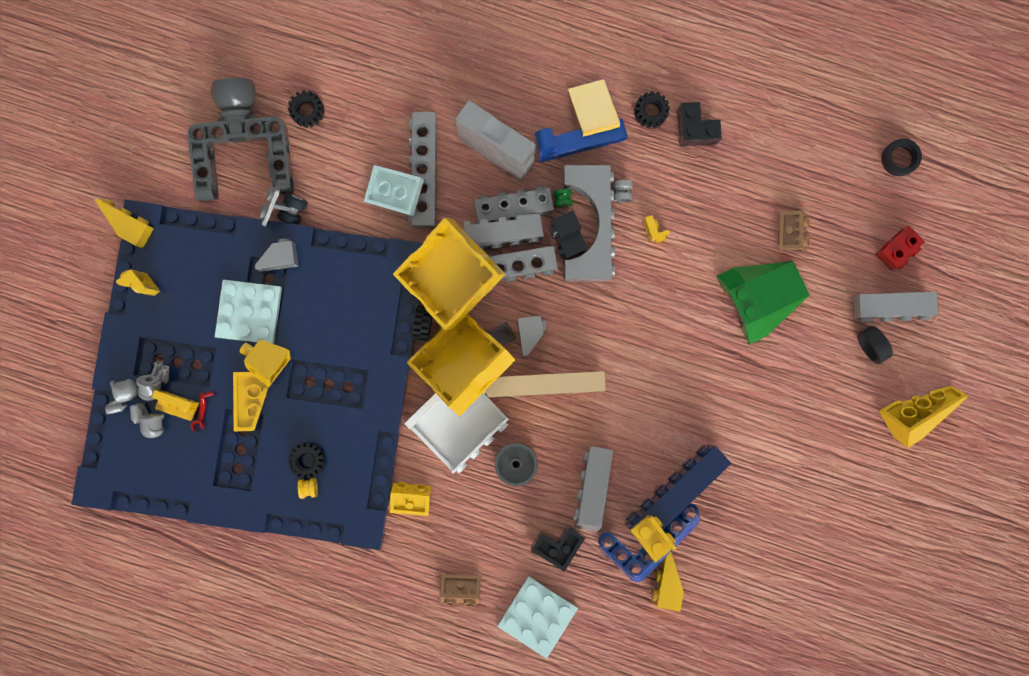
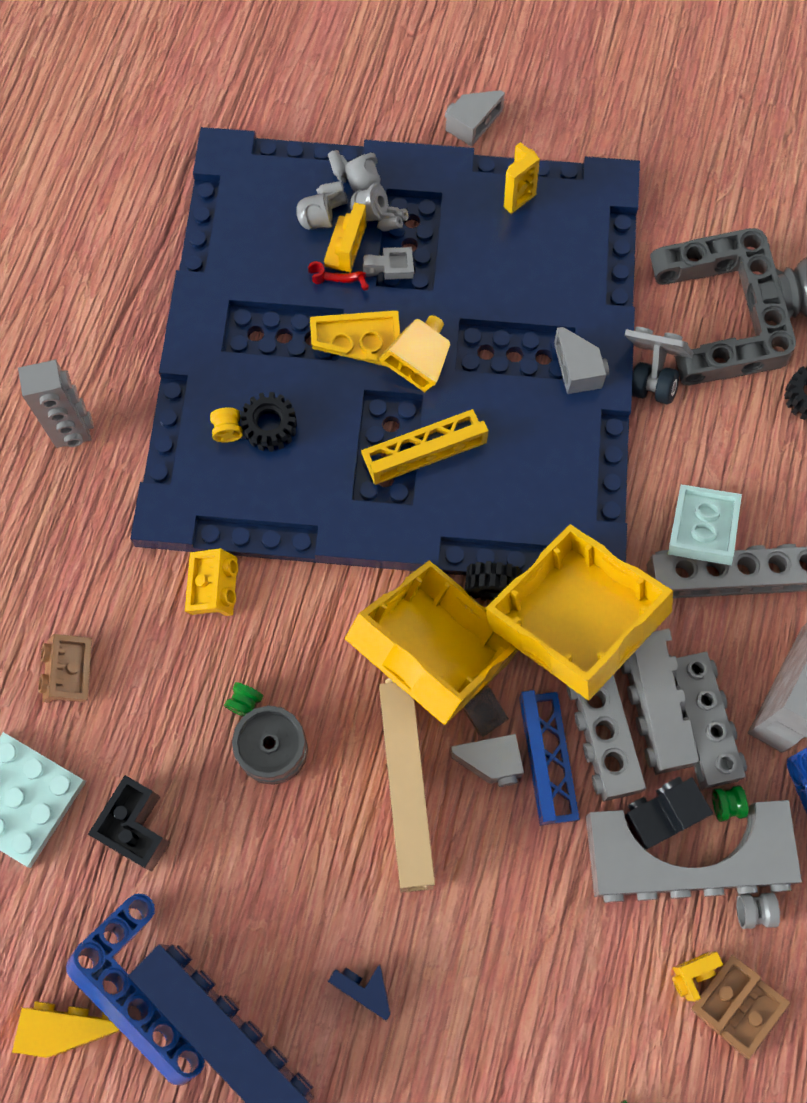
camera: 90 degrees right, 15 degrees down
yellow slope [95,198,154,249] -> none
light aqua plate [215,280,282,344] -> none
white panel [404,393,509,474] -> none
light grey wedge [574,446,613,532] -> none
yellow bracket [630,515,677,563] -> none
none -> light grey brick [18,360,94,448]
none -> green wheel [224,682,264,717]
none -> dark blue slope [328,964,390,1021]
none -> yellow fence [361,409,489,485]
none -> light grey plate [363,247,414,279]
none -> light grey slope [445,90,505,147]
none -> blue fence [519,690,580,826]
none -> medium nougat slope [691,954,790,1061]

